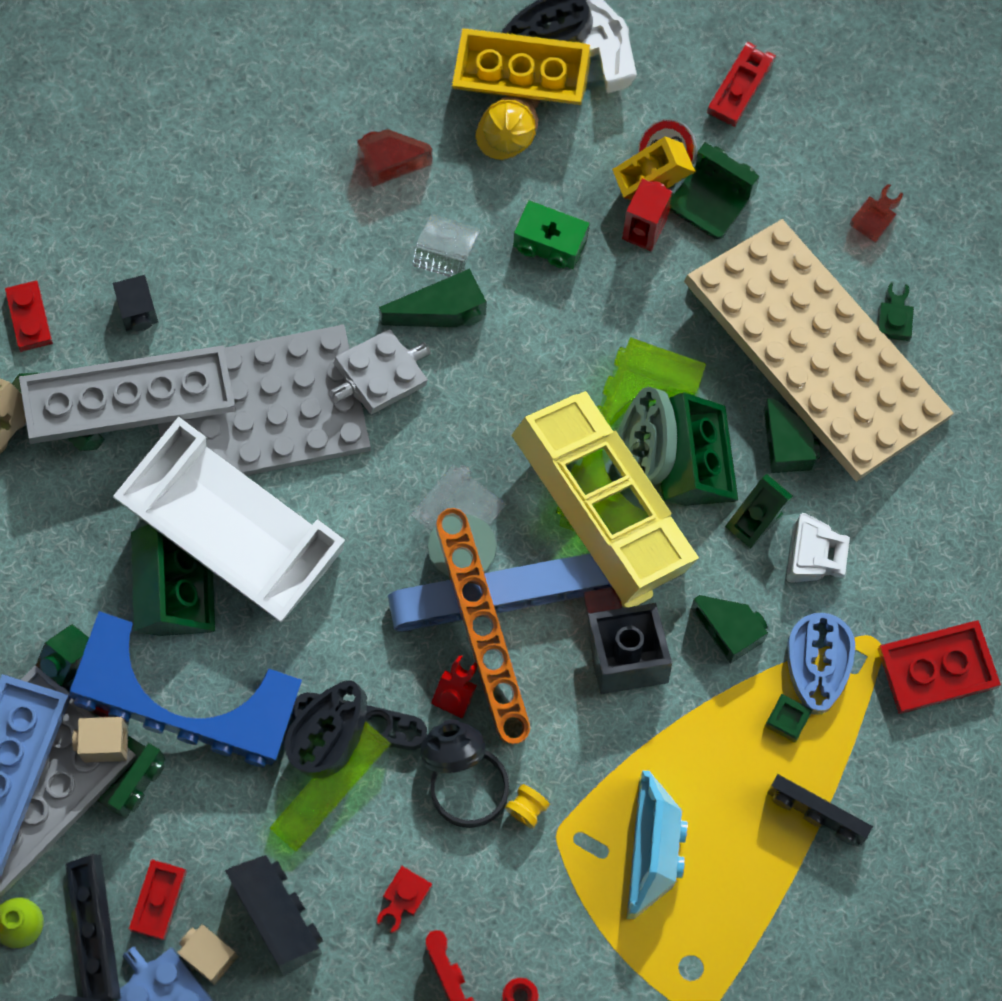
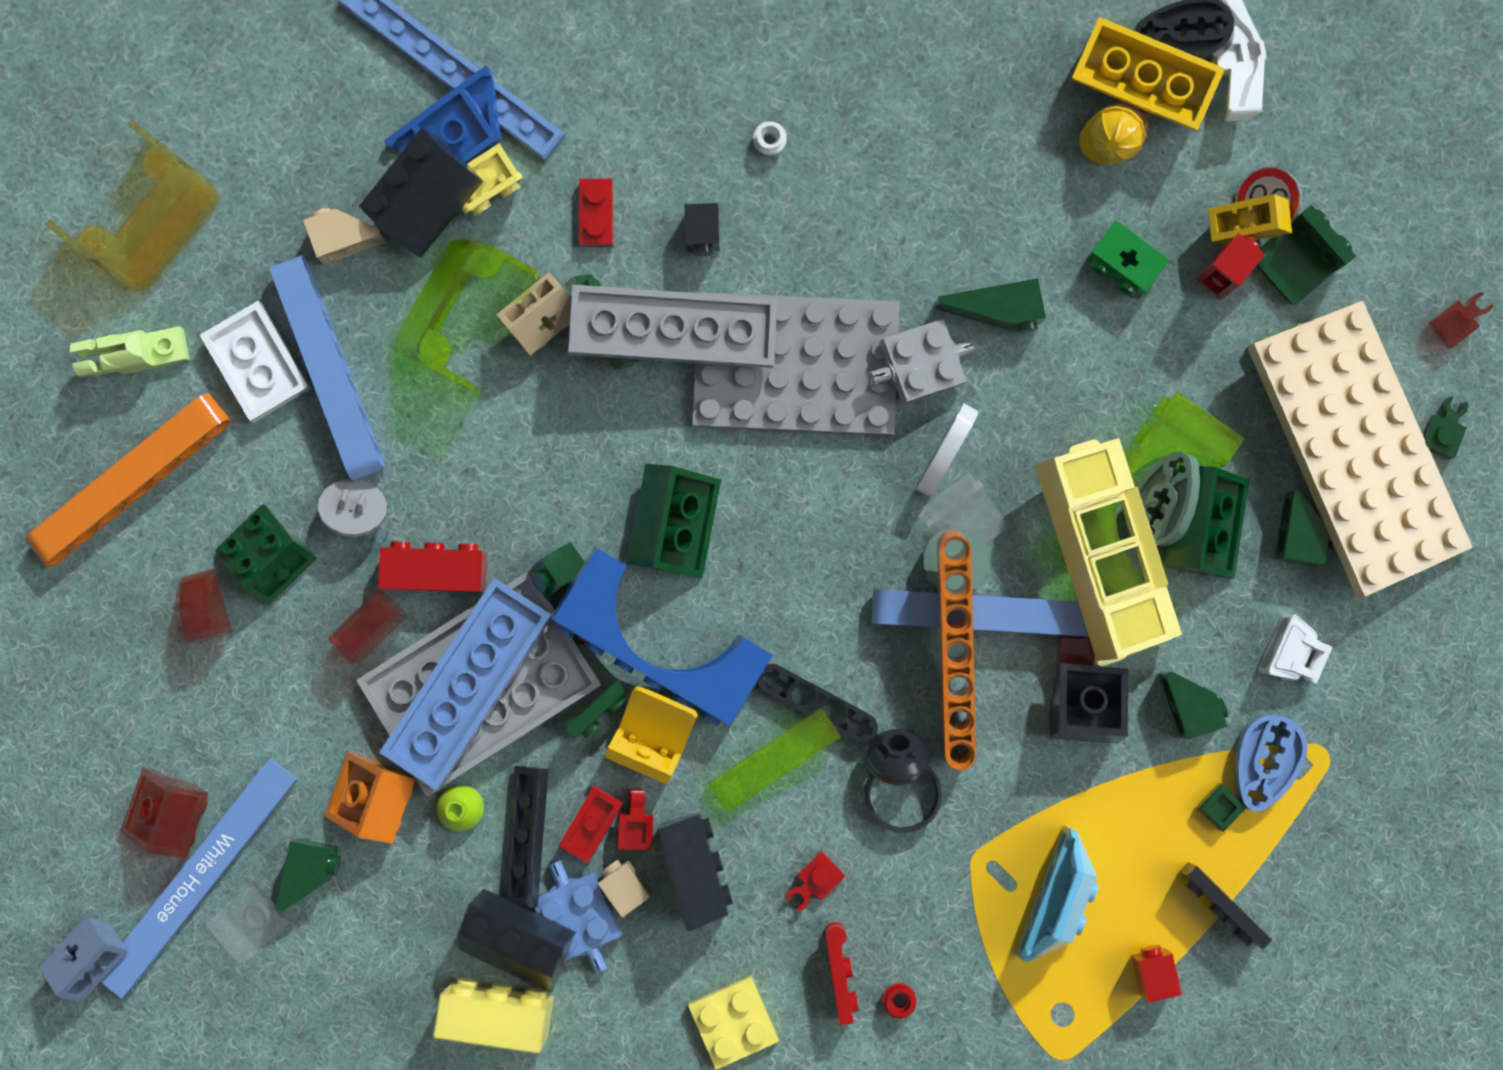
camera: 20 degrees right, 15 degrees up
tan brick [72,717,128,762] -> none
white slope [113,417,345,623] -> none
black piece [285,680,367,778] -> none
clear red slope [357,129,433,187] -> none
clear piece [413,214,481,277] -> none
red plate [431,655,478,719] -> none
yellow wheel [505,784,550,828] -> none
red plate [707,42,776,127] -> none
dark green slope [725,474,793,549] -> none
red plate [878,620,1001,714] -> none
none -> yellow bracket [605,686,697,785]
none -> red plate [616,788,654,850]
none -> white plate [753,122,786,156]
none -> white piece [916,403,979,498]
none -> red brick [1132,945,1182,1003]

